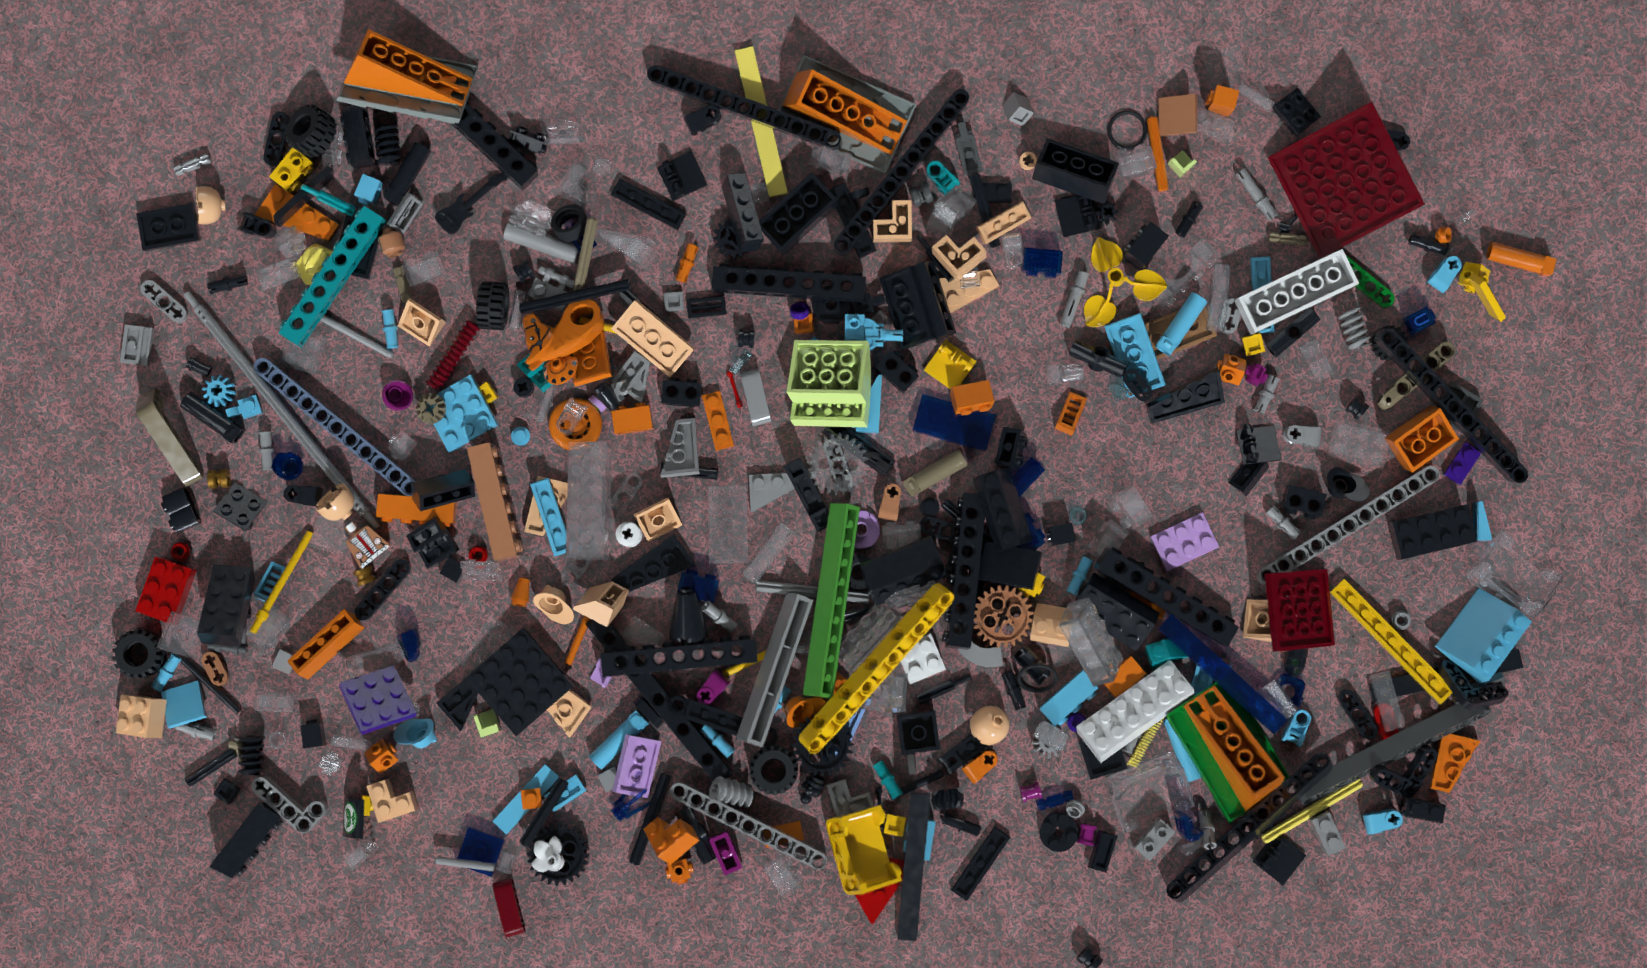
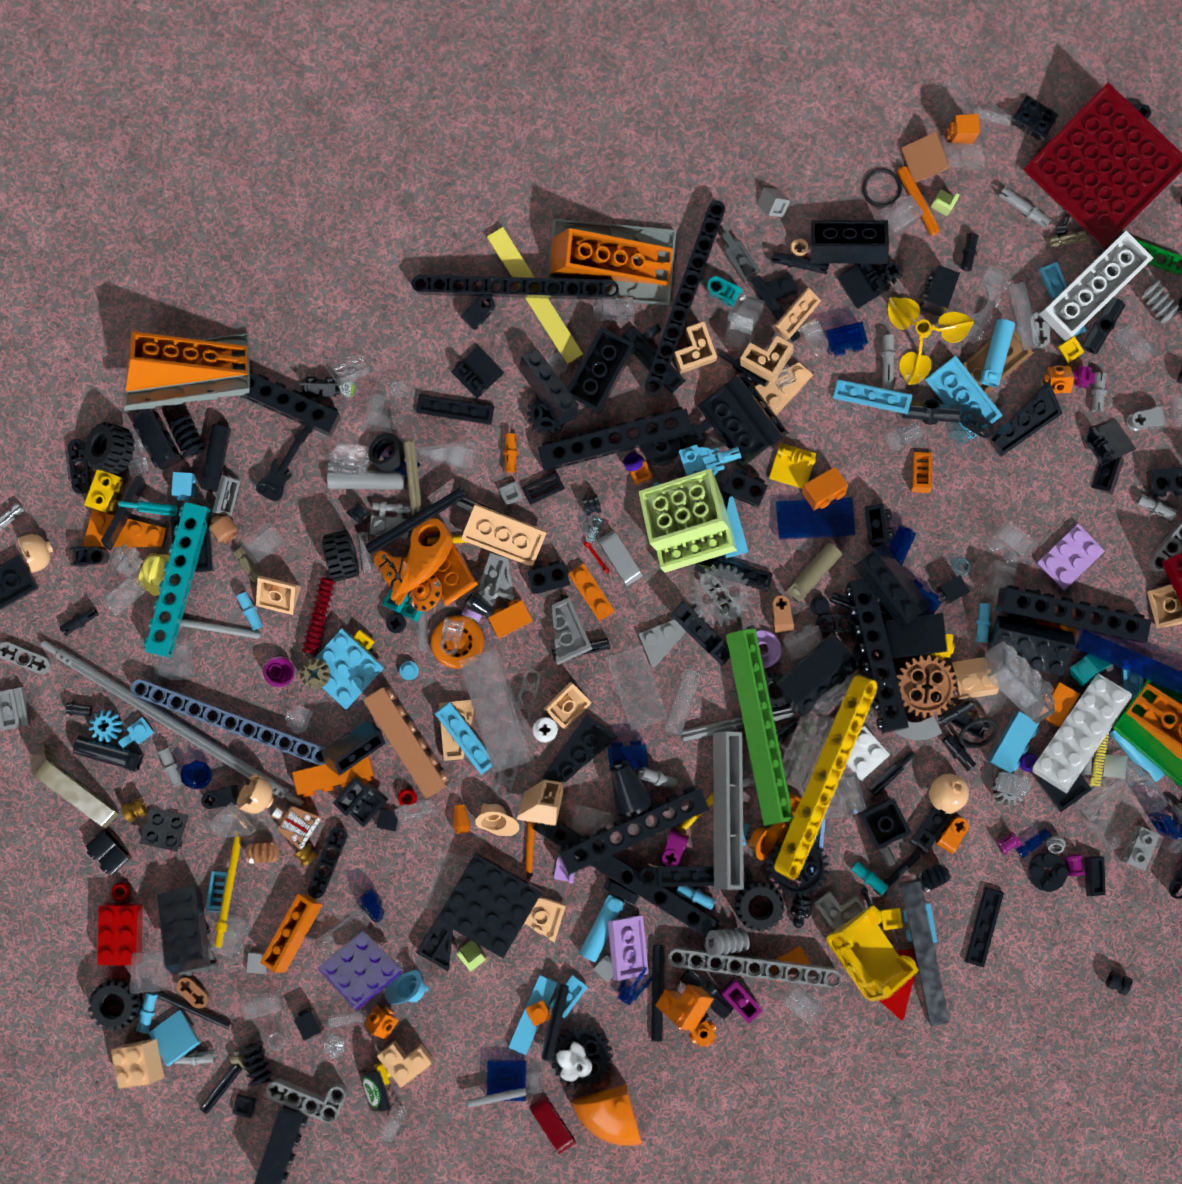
camera: 25 degrees left, 0 degrees up
dark grey wheel [909,184,933,208] -> none
black axle [942,812,981,836] -> none
none -> clear wing [207,802,257,839]
none -> nougat gear [245,843,279,863]
none -> clear tile [339,377,360,397]
none -> orange brick [571,1084,643,1146]
none -> black pin [771,251,829,275]
none -> medium azure tile [833,379,912,414]
none -> black pin [937,696,977,726]
none -> white sticker [1103,755,1128,778]

